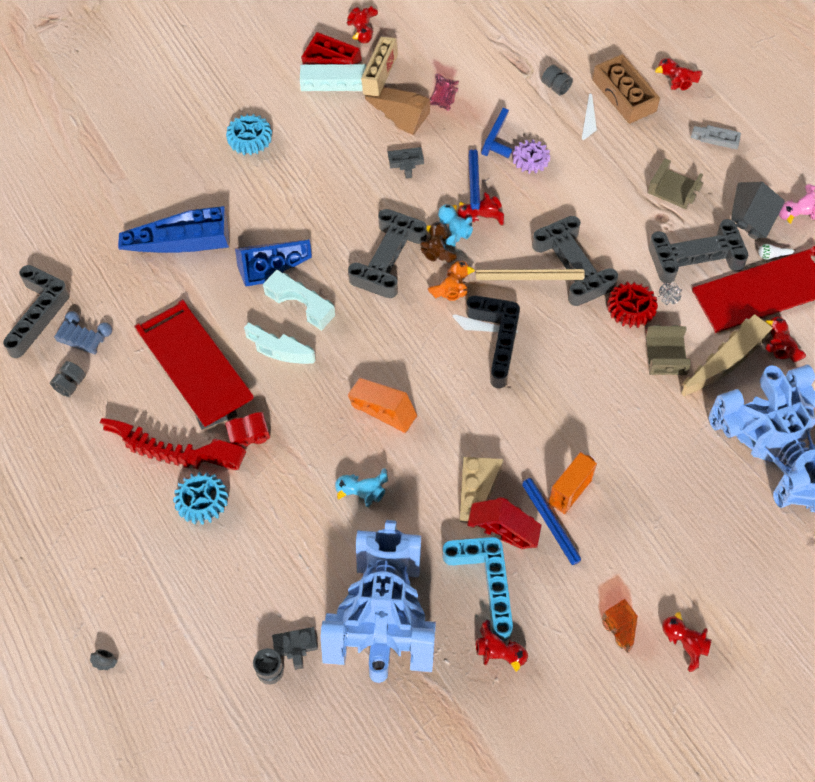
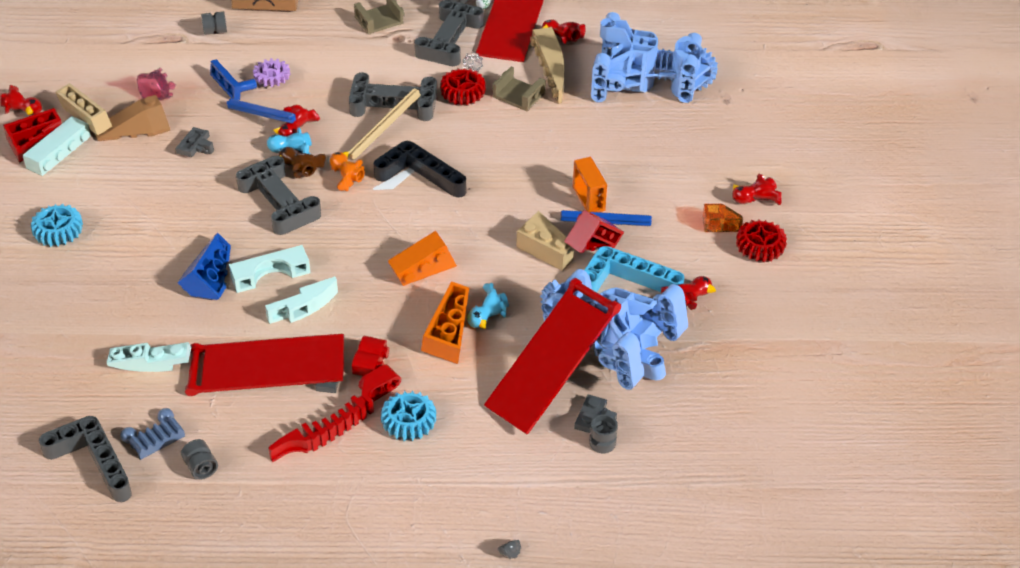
camera: 60 degrees left, 15 degrees down
blue wedge [118,206,229,253] -> none
white sticker [582,94,597,140] -> none
none -> light aqua slope [107,342,191,372]
none -> orange wedge [421,281,469,364]
none -> red flag [484,278,621,435]
none -> red gear [736,219,787,262]

